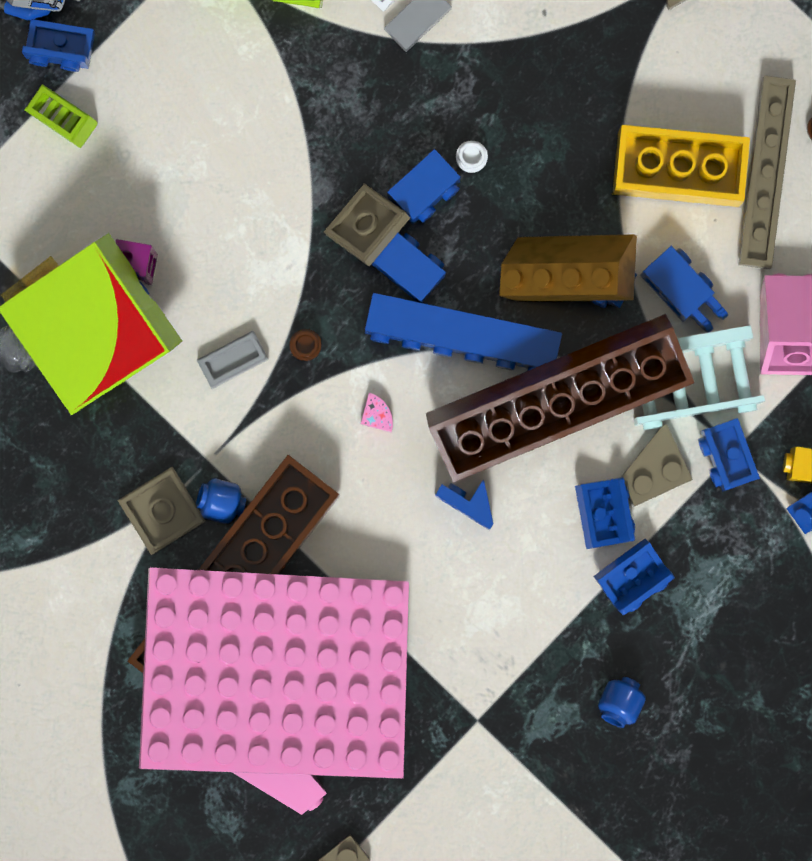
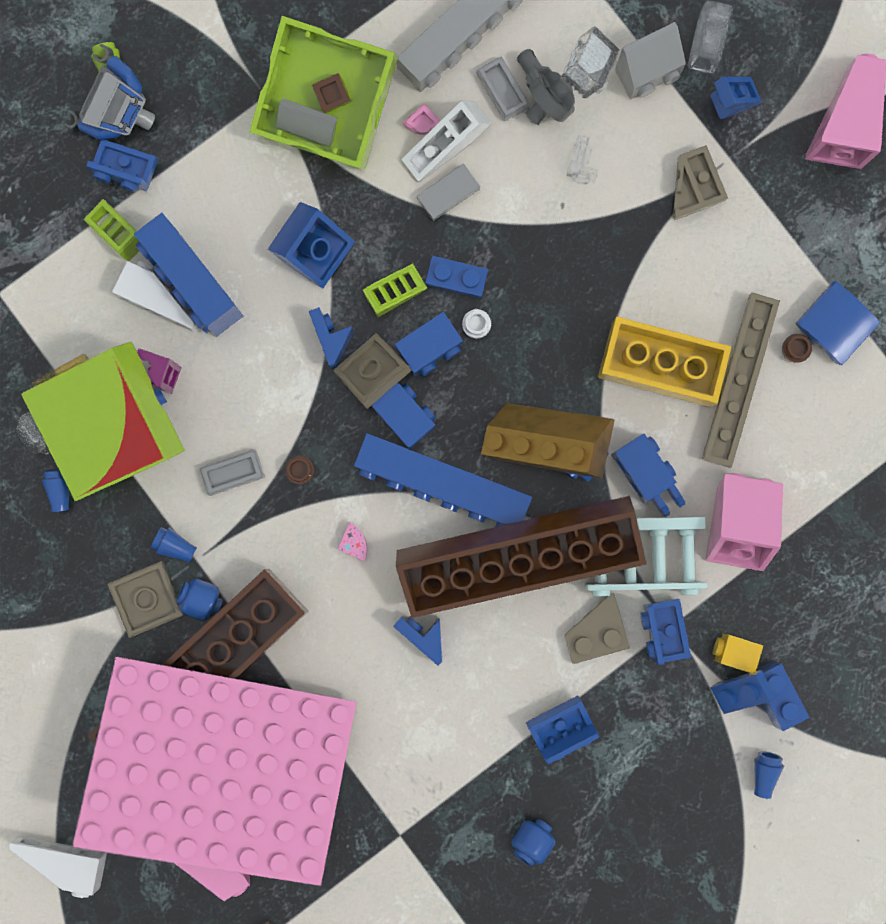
camera: 10 degrees right, 0 degrees up
blue bracket [575,477,635,549] -> none
none -> white slope [9,836,107,898]
none -> blue cone [41,469,70,512]
none -> white slope [112,261,200,333]
none -> blue brick [134,213,244,337]
none -> blue cone [150,527,197,563]
none -> blue slope [268,202,355,288]
none -> blue slope [309,307,354,370]
none -> lime slope [362,264,427,318]
none -> blue plate [425,256,488,299]

